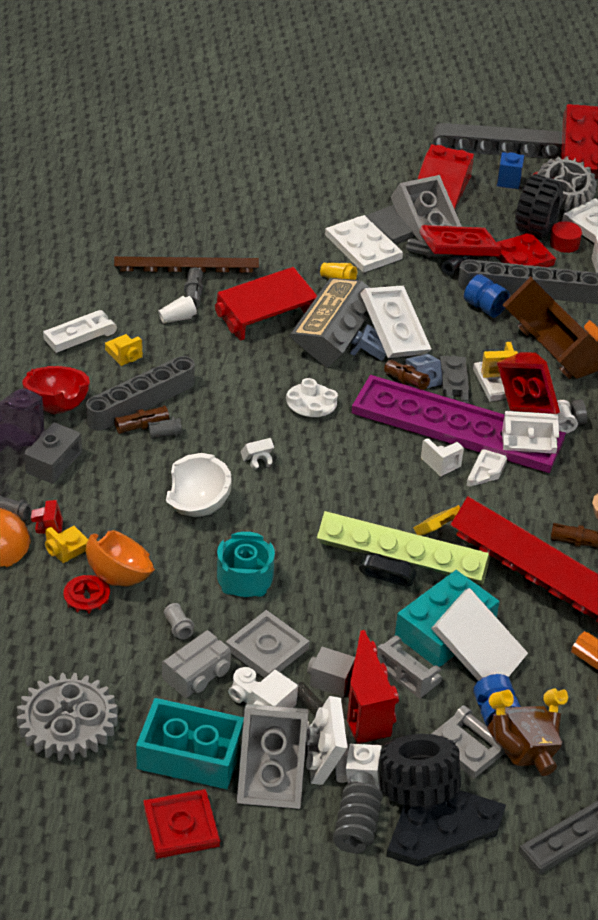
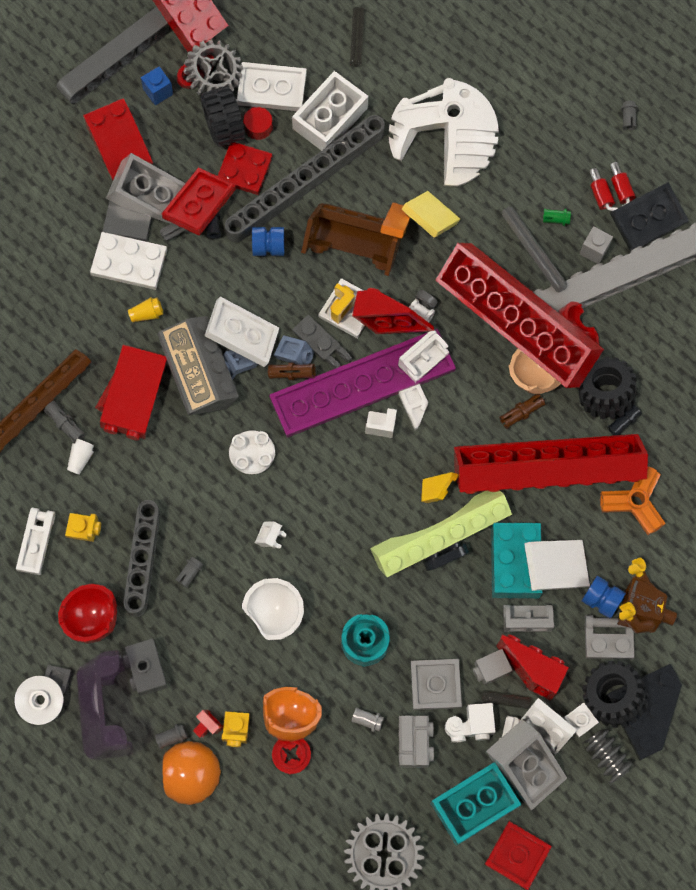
camera: 45 degrees left, 30 degrees up
reddish brown pin [114,405,169,434] -> none

